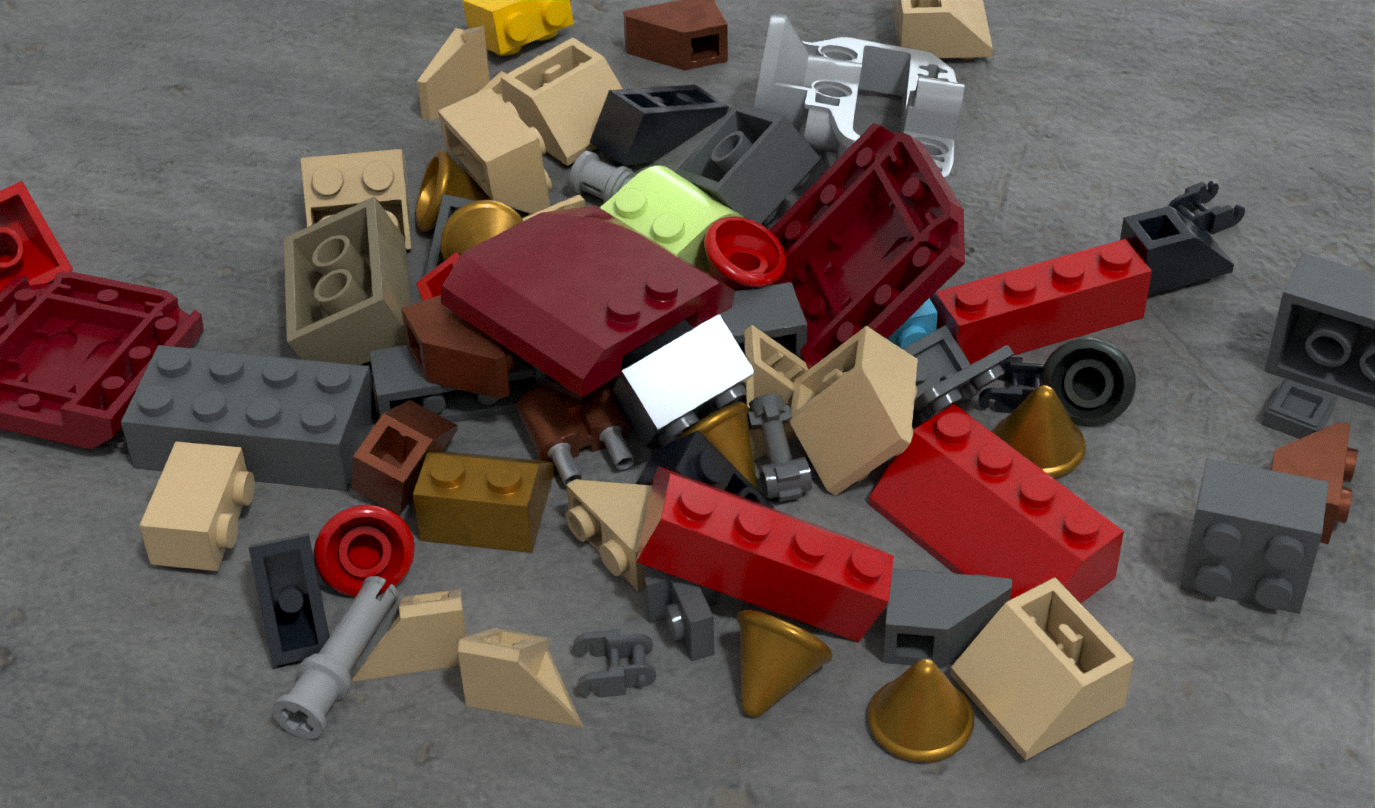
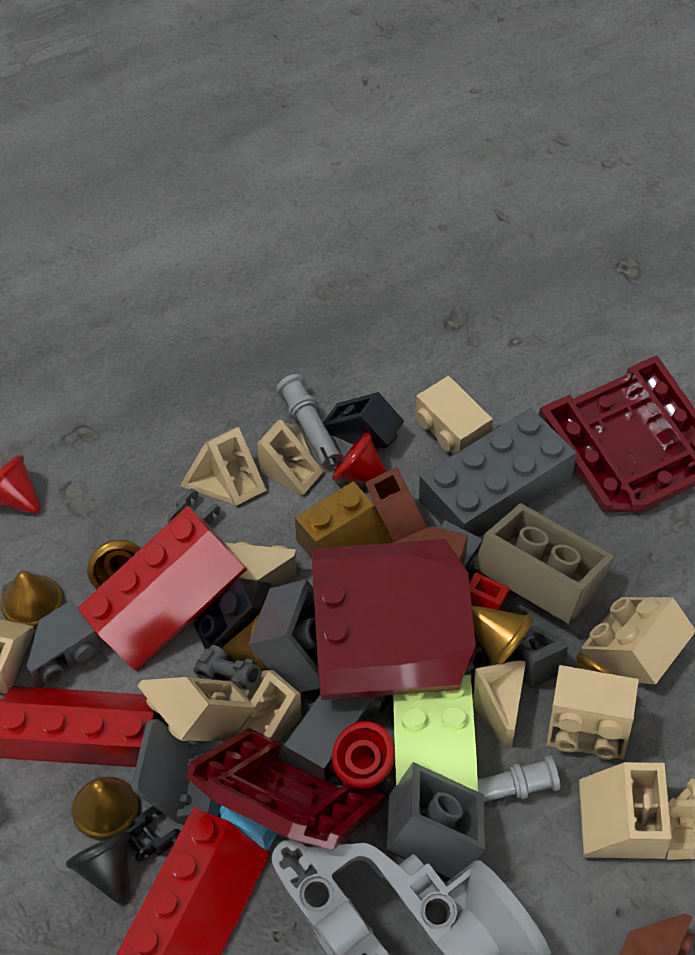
camera: 135 degrees right, 10 degrees up
black slope [590,84,729,168] -> none

